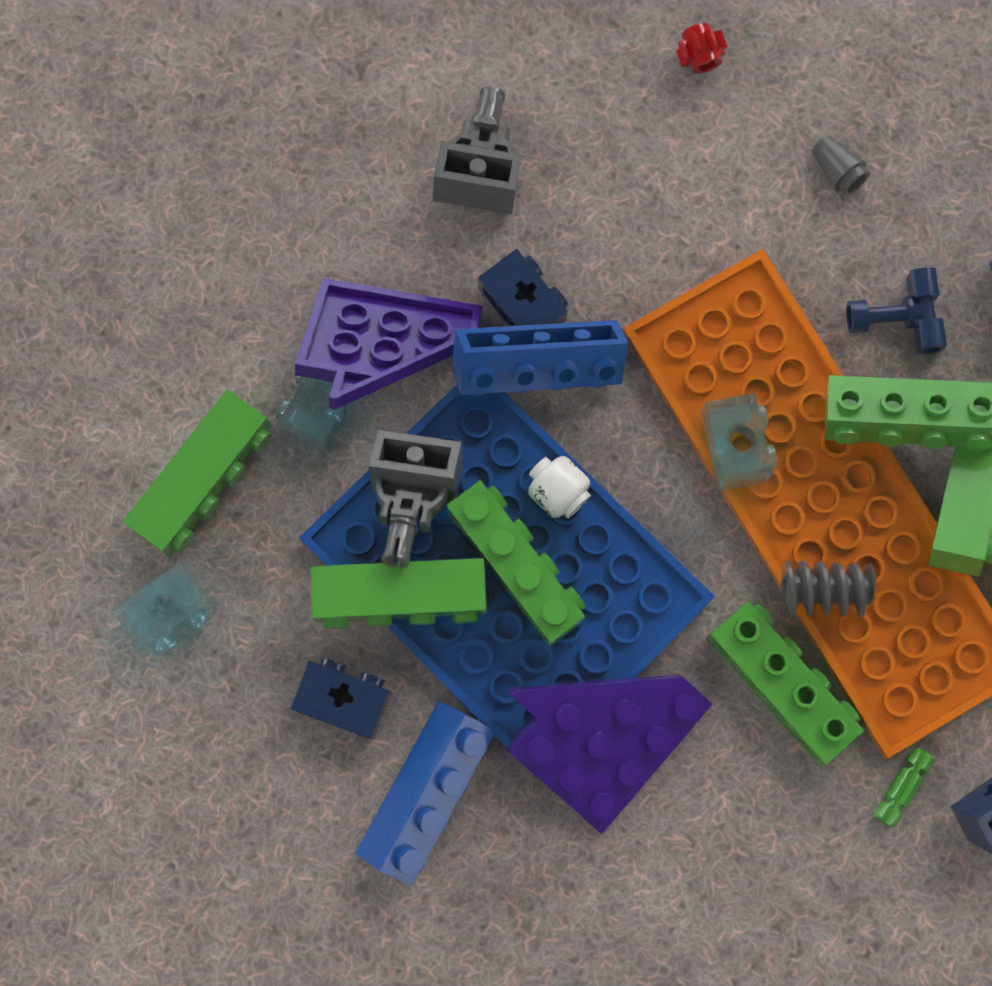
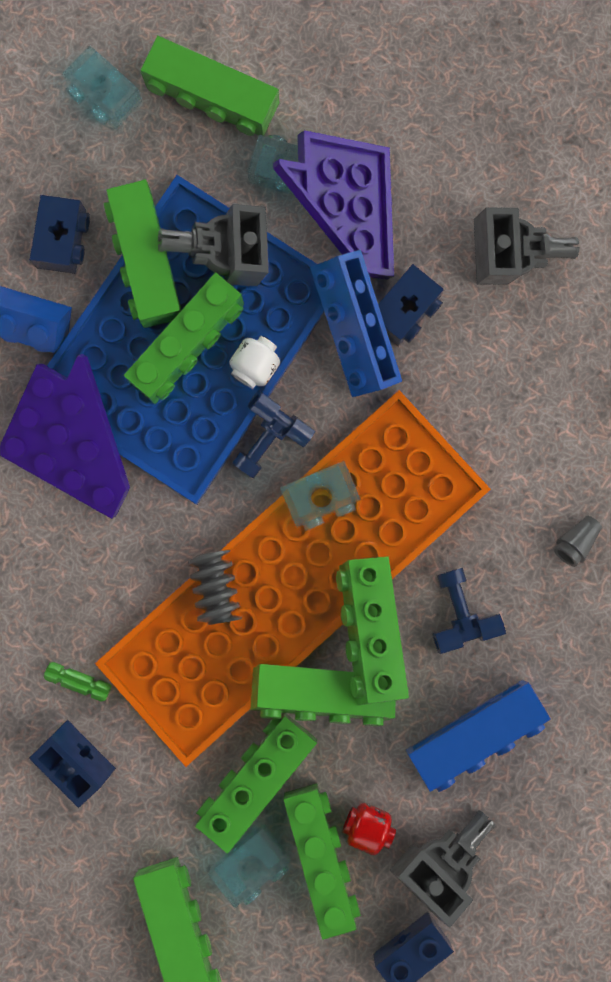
camera: 80 degrees right, 5 degrees up
bright green brick [706,601,864,766] -> none
none -> dark blue bar [232,390,315,478]

